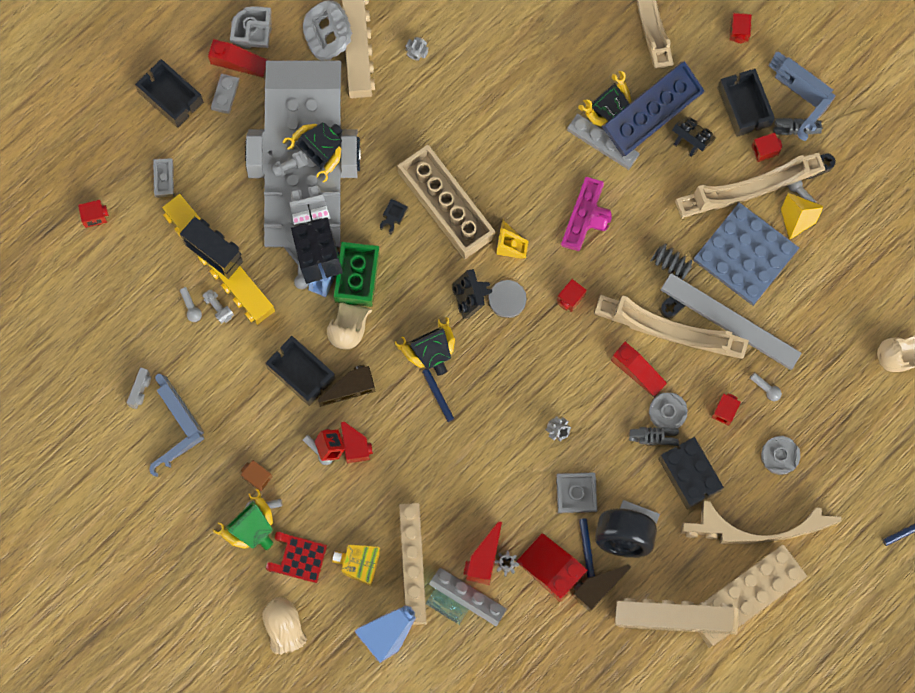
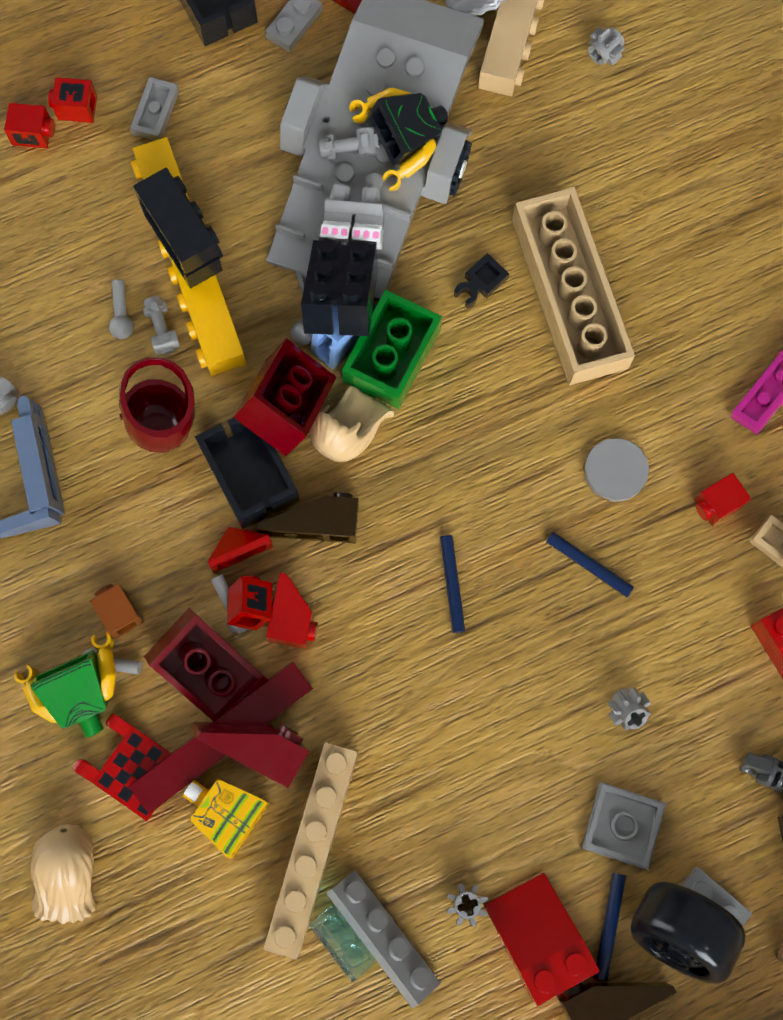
camera: 20 degrees right, 0 degrees up
medium blue slope [355,605,416,663] -> none
torso [395,317,455,376] -> none
black plate [452,269,492,319] -> none
red slope [463,521,502,585] -> none
yellow slope [497,220,529,259] -> none
none -> red brick [48,77,98,123]
none -> dark red piece [119,357,195,453]
none -> dark red tile [128,662,313,814]
none -> dark red slope [144,608,268,721]
none -> dark red slope [191,722,309,788]
none -> red slope [208,526,273,574]
none -> dark red brick [233,338,337,456]
none -> dark blue bar [546,532,634,597]

